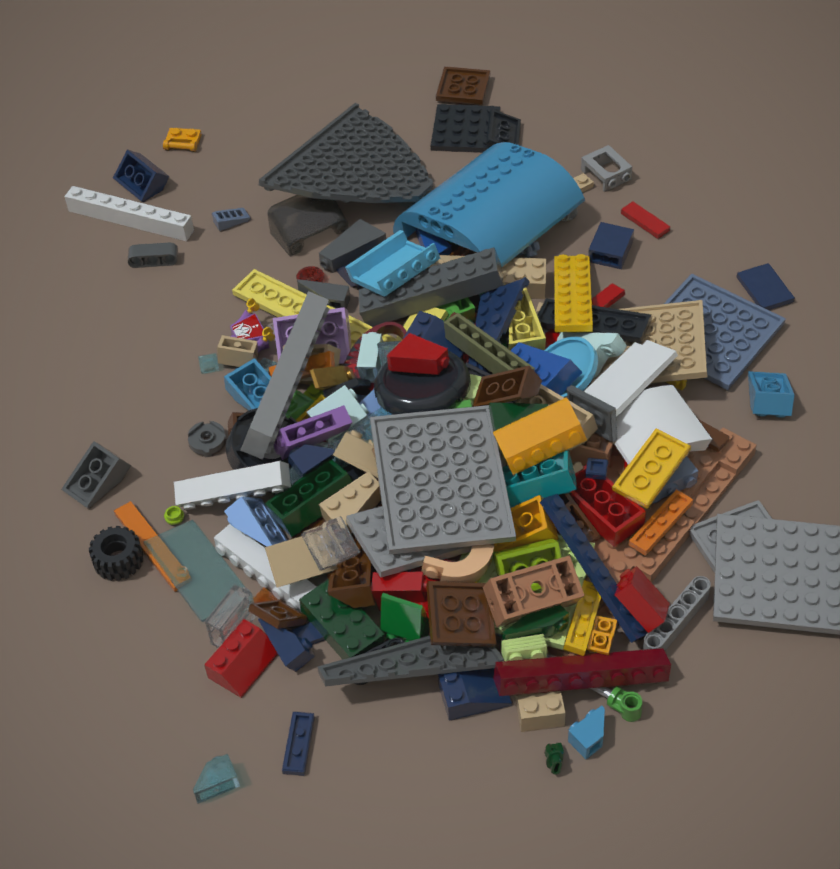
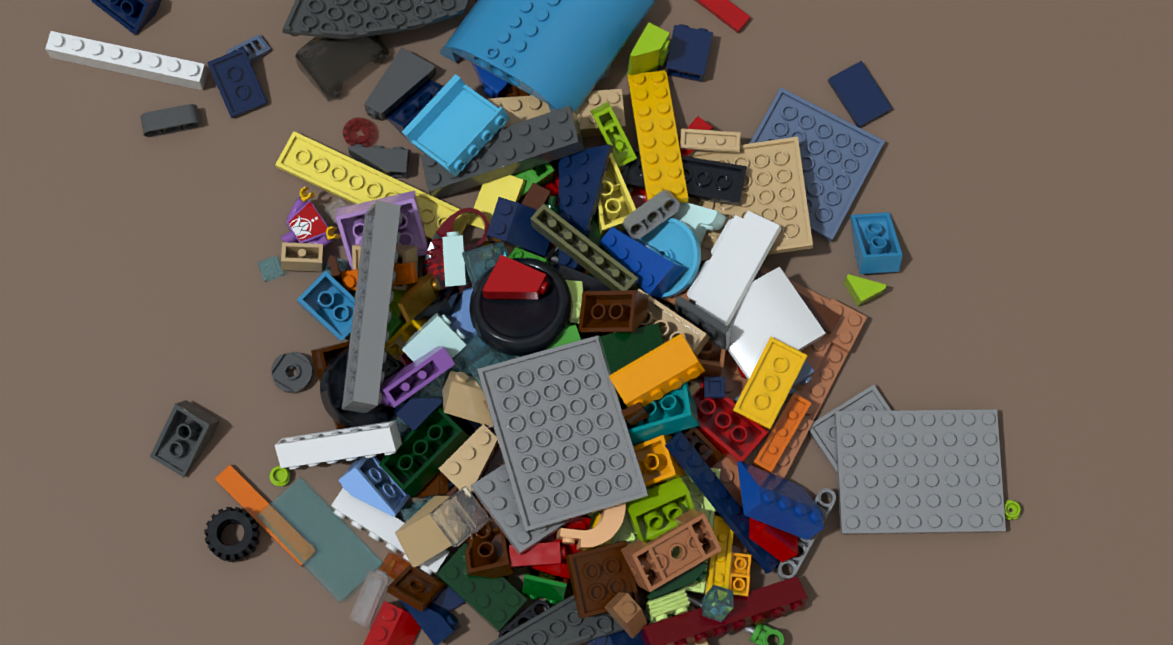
camera: 20 degrees left, 25 degrees up
none -> dark blue tile [207,48,268,118]
none -> reddish brown tile [328,256,342,281]
none -> lime slope [590,101,637,168]
none -> medium nougat slope [604,592,647,638]
none -> reddish brown tile [621,402,649,426]
none -> light grey beam [623,190,680,239]
none -> lime slope [627,22,671,77]
none -> tan tile [680,128,741,153]
none -> clear light blue brick [702,585,734,622]
none -> blue slope [737,461,824,540]
none -> lime slope [844,274,886,307]

